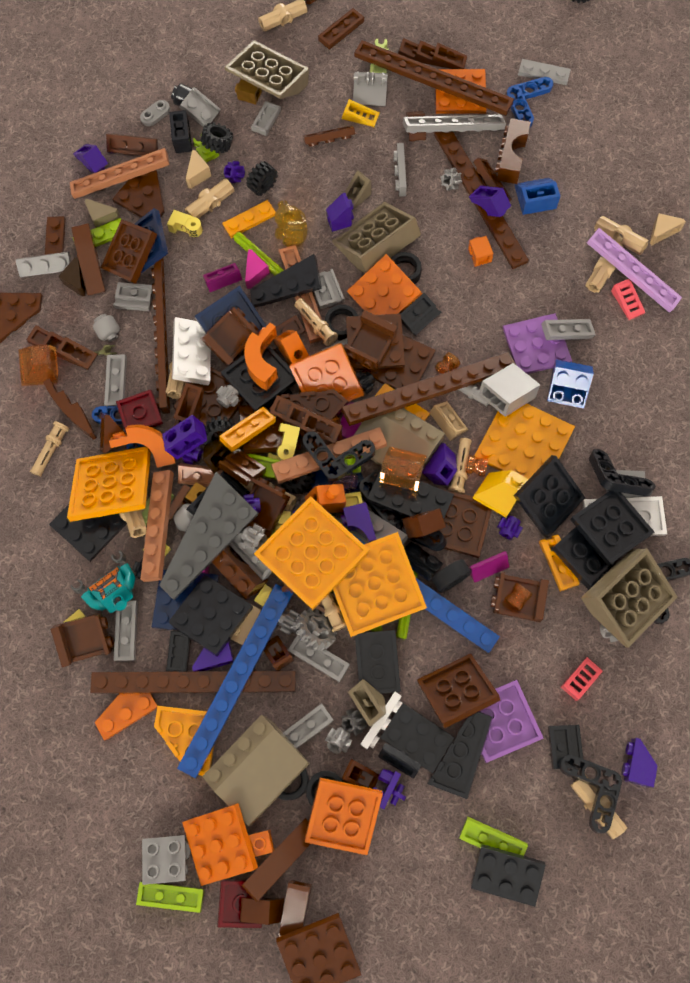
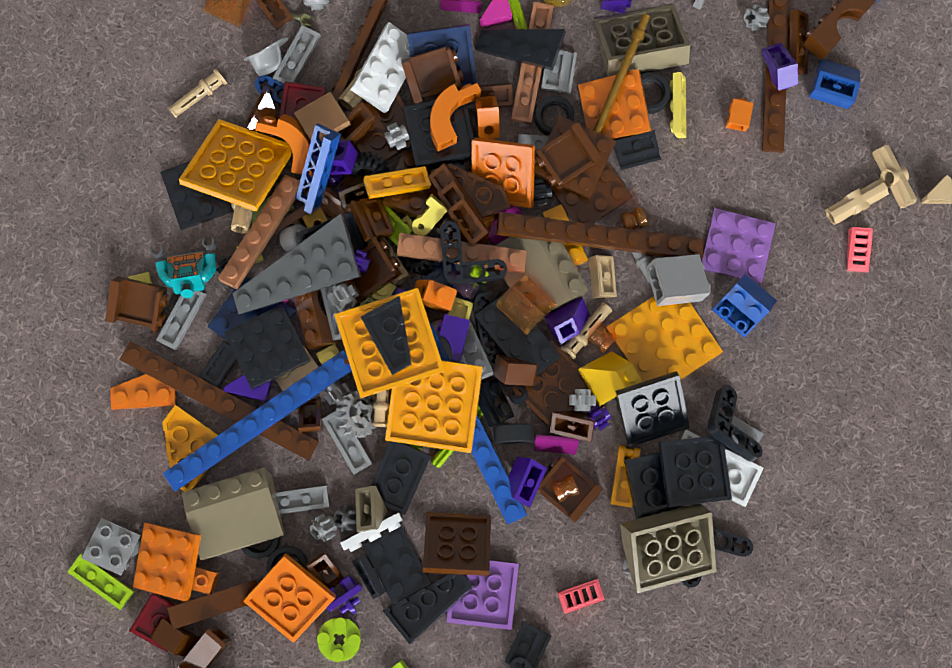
camera: 20 degrees right, 10 degrees up
reddish brown slope [43,379,97,440] -> none
tan pin [294,298,338,346] -> none
light grey plate [541,319,596,340] -> none
lavender plate [587,228,682,313] -> none
none -> light grey piece [243,37,288,76]
none -> medium nougat tile [294,92,351,142]
none -> fence [296,123,341,214]
none -> lime plate [317,617,361,662]
none -> black wing [361,296,412,376]
none -> dark purple slope [508,457,547,507]
none -> reddish brown slope [550,411,595,442]
none -> light grey gear [569,389,596,411]
none -> pearl gold bar [593,14,650,134]
none -> light yellow plate [670,72,686,138]

